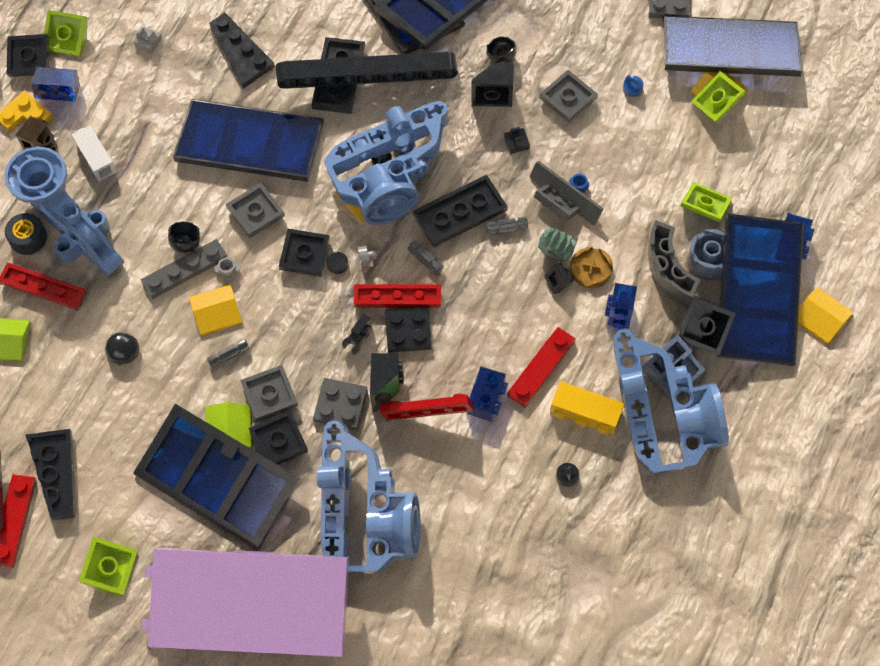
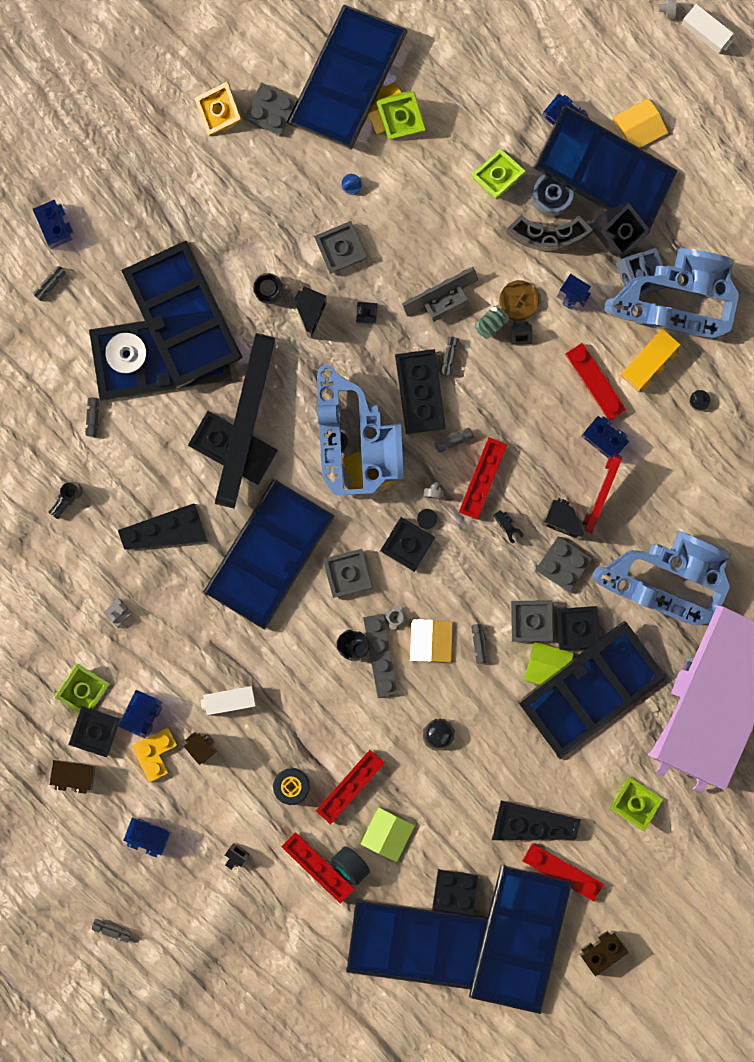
camera: 70 degrees left, 20 degrees up
medium blue piece [4,146,124,277] -> none
black plate [385,306,432,353] -> none
blue plate [569,174,589,193] -> none

